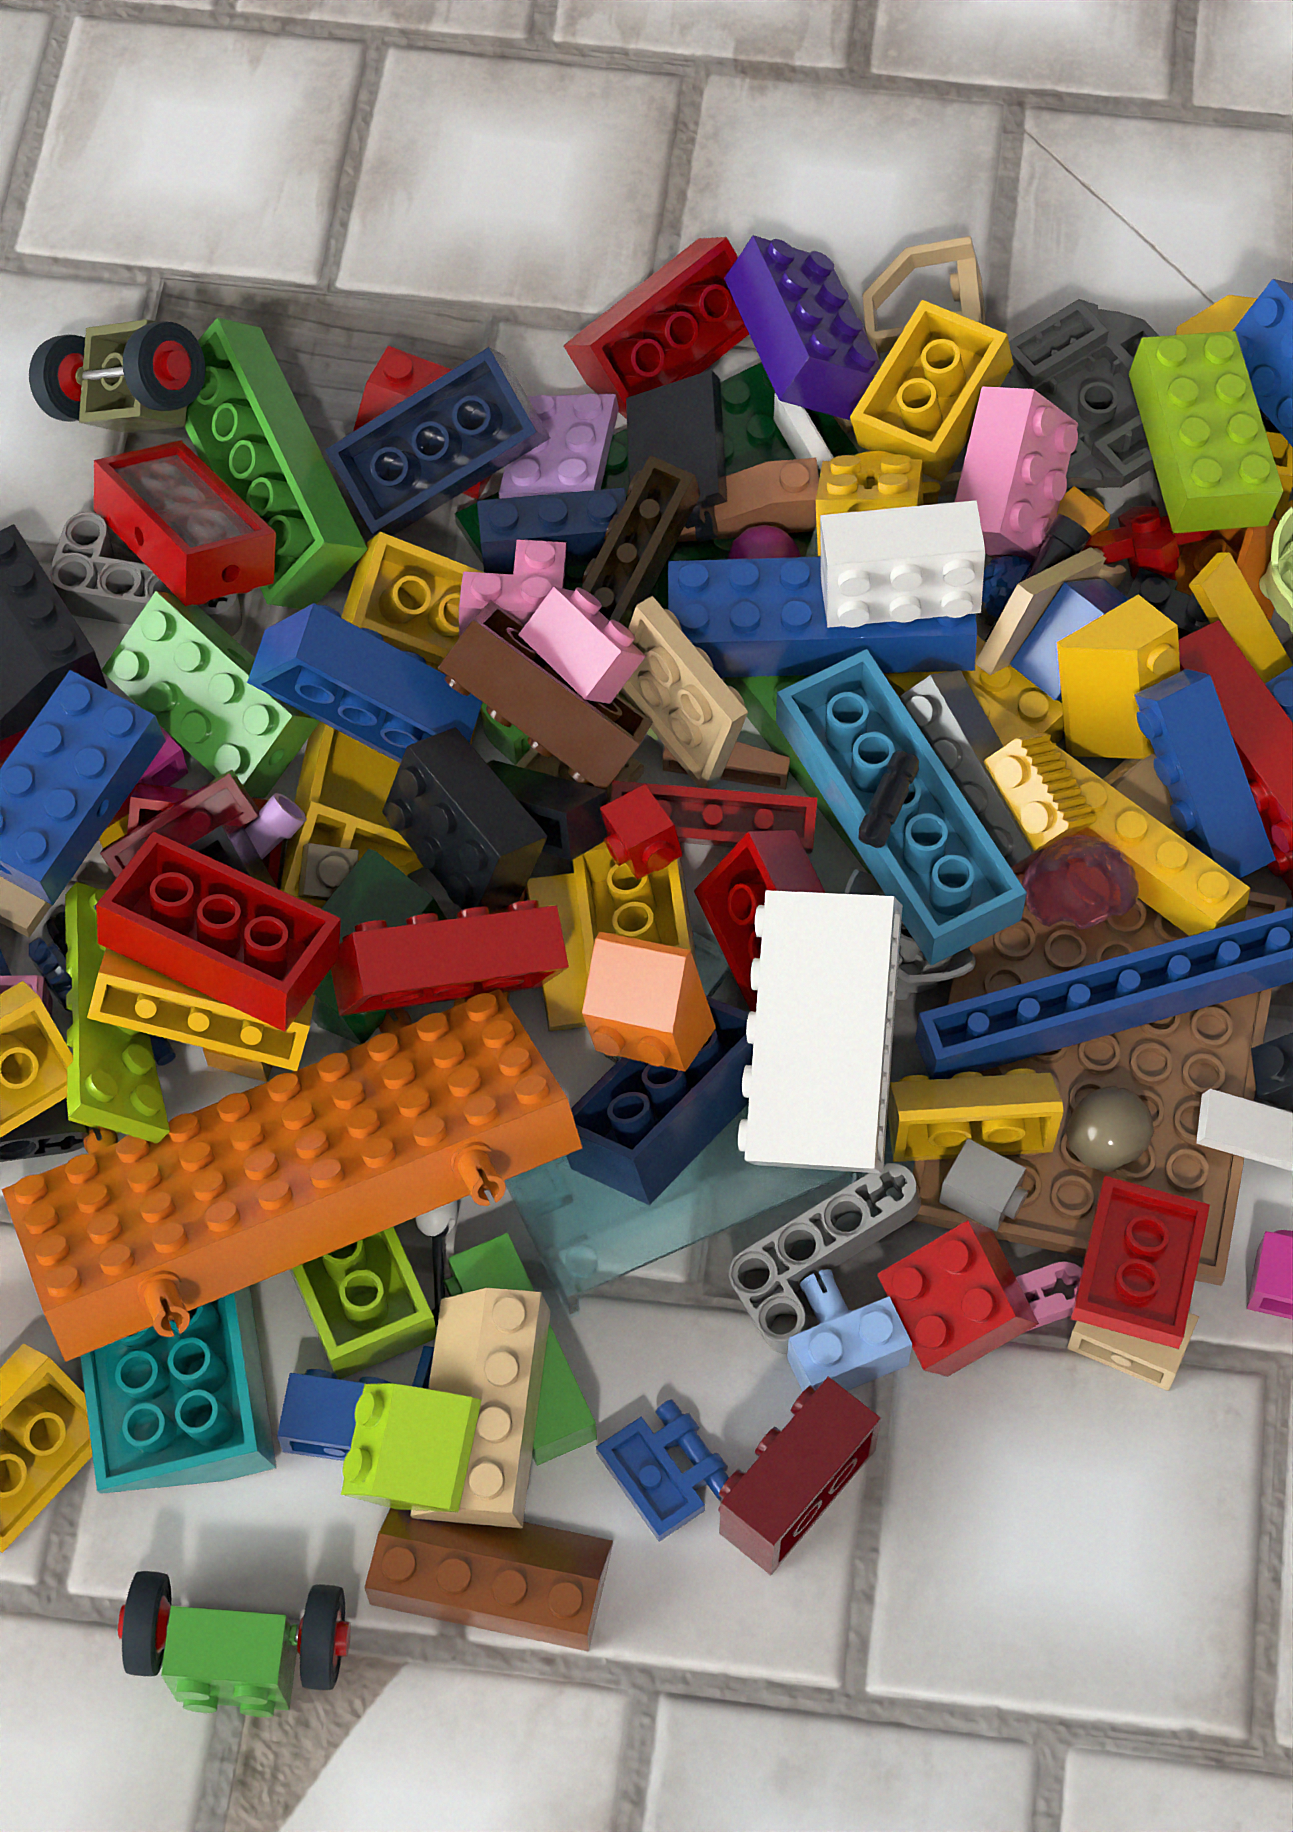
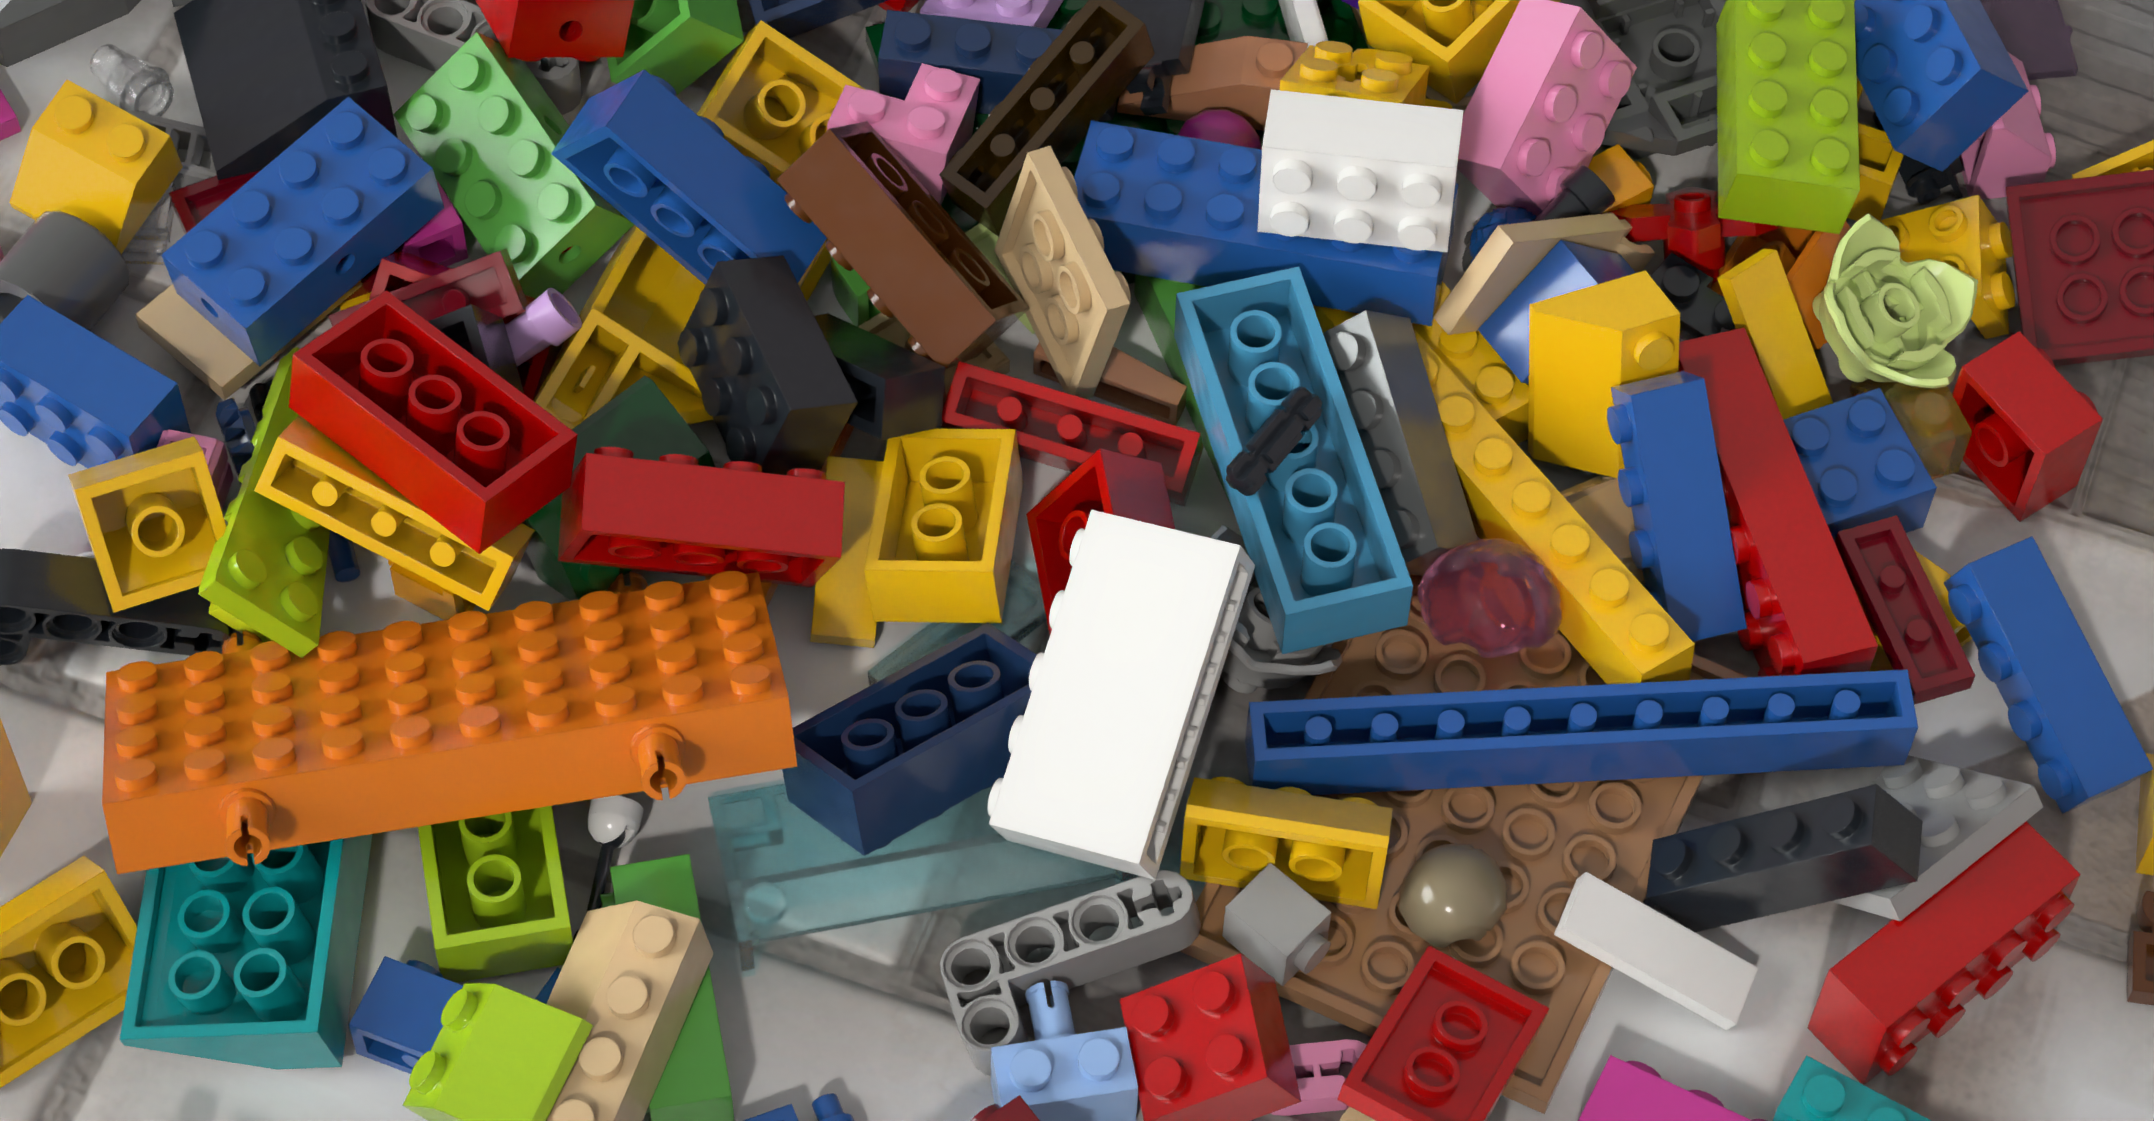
camera: 10 degrees right, 5 degrees down
dark tan plate [298,843,359,901] -> none
bright pink brick [518,587,646,704] -> none
slope [582,931,716,1071] -> none
red brick [600,784,683,880] -> none
yellow brick [983,733,1097,852] -> none

